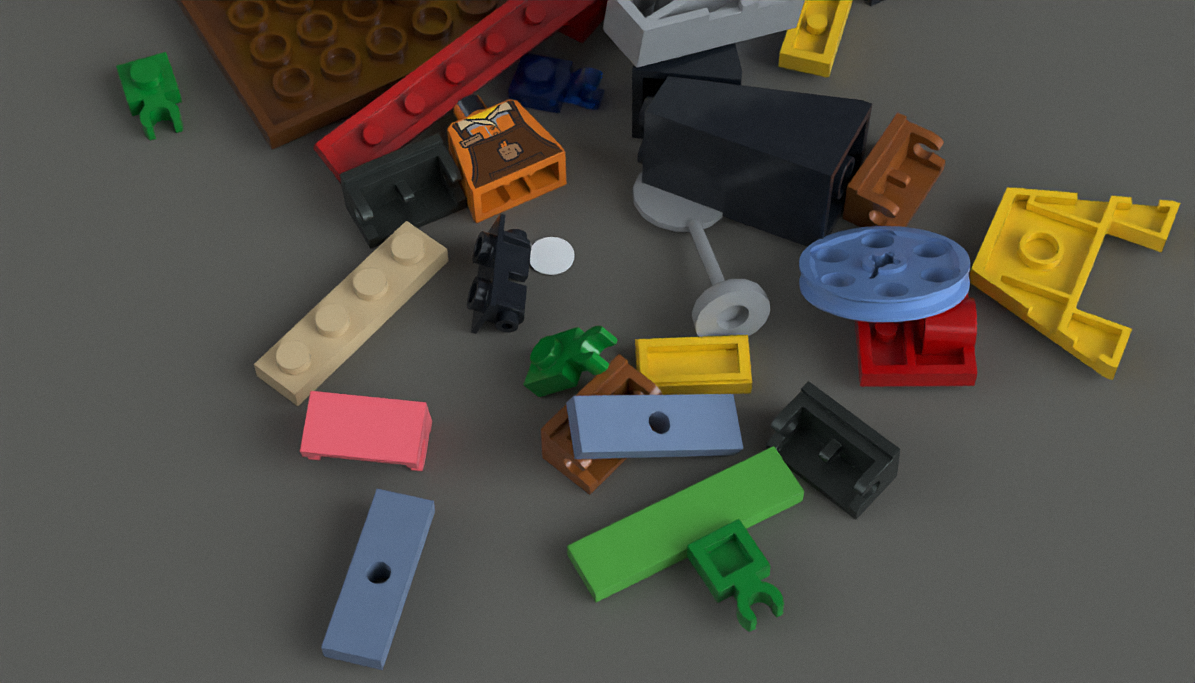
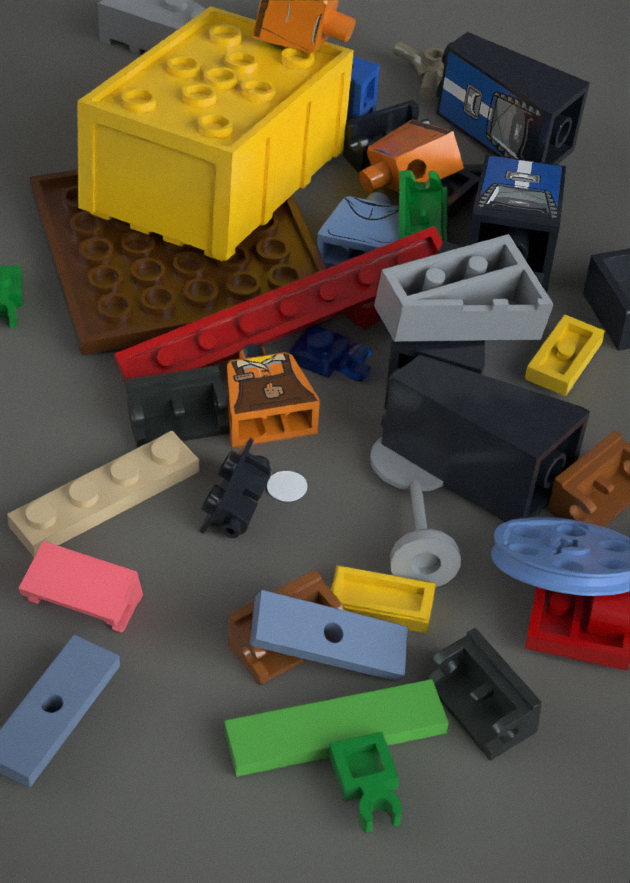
camera: 10 degrees right, 10 degrees down
green plate [523,326,618,397] -> none

